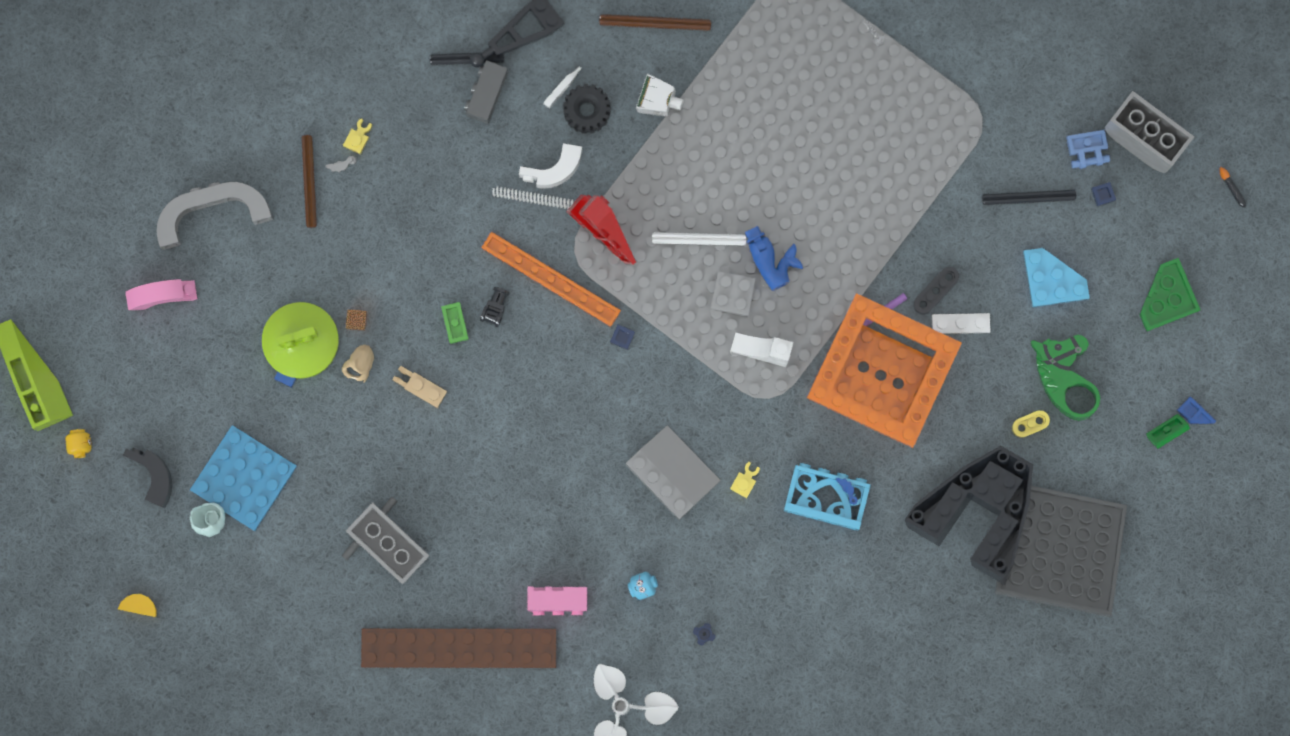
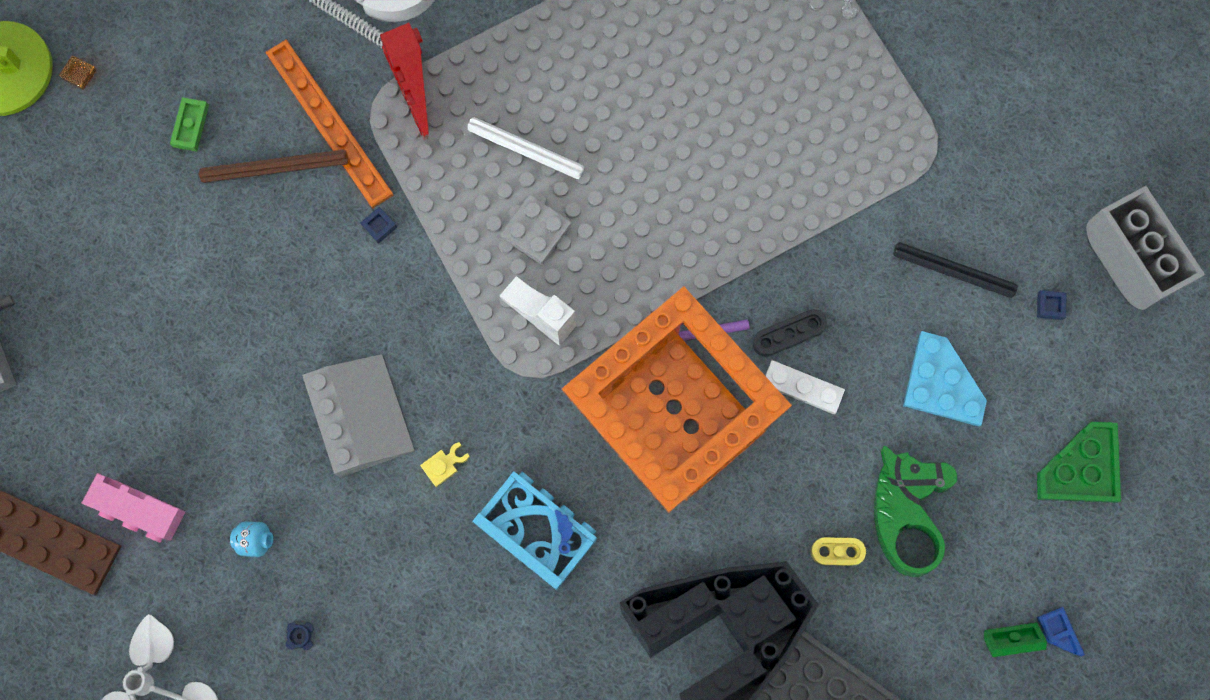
camera: 25 degrees right, 5 degrees down
tan piece [342,345,374,383] -> none
tan hinge [392,366,447,408] -> none
black connector [480,287,510,328] -> none
blue piece [745,226,803,291] -> none
medium blue plate [1066,130,1110,169] -> none
none -> reddish brown axle [199,149,348,183]

